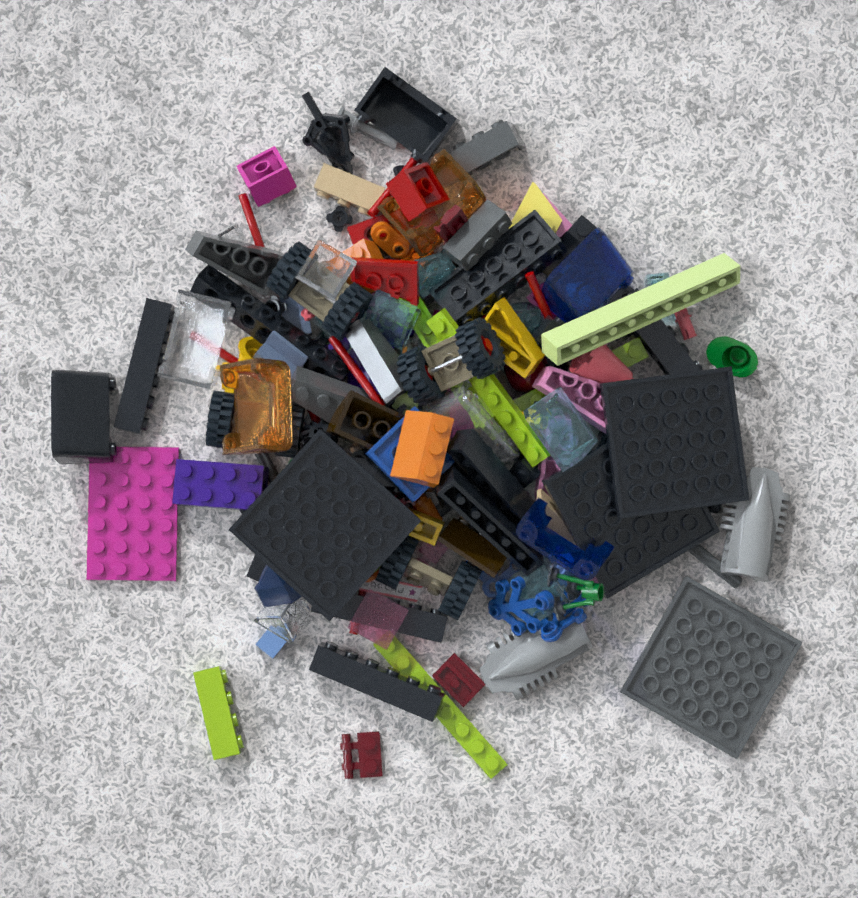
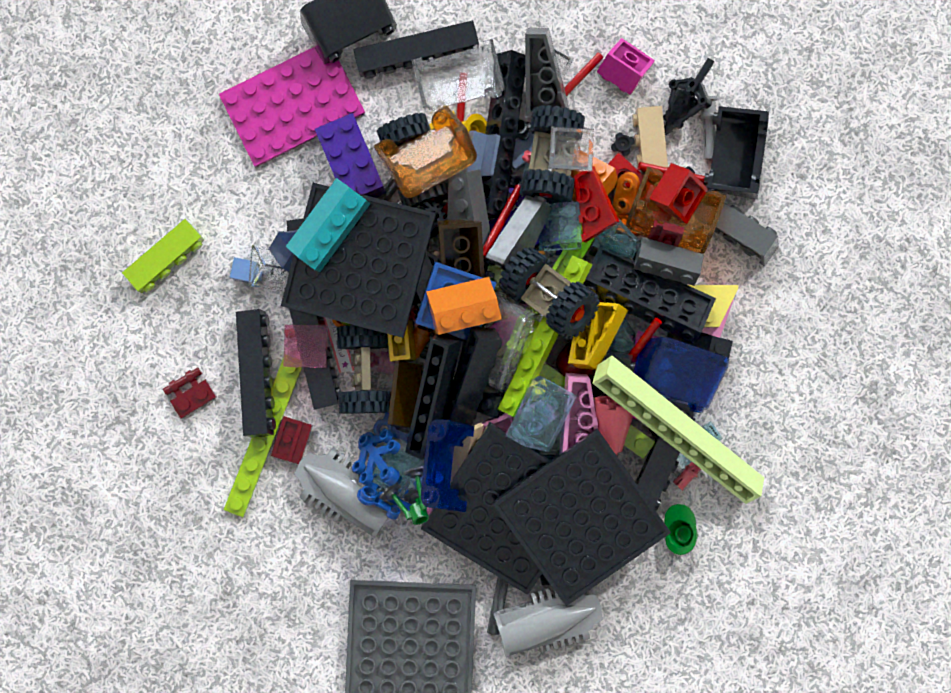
camera: 70 degrees right, 0 degrees up
none -> teal slope [286,178,371,272]

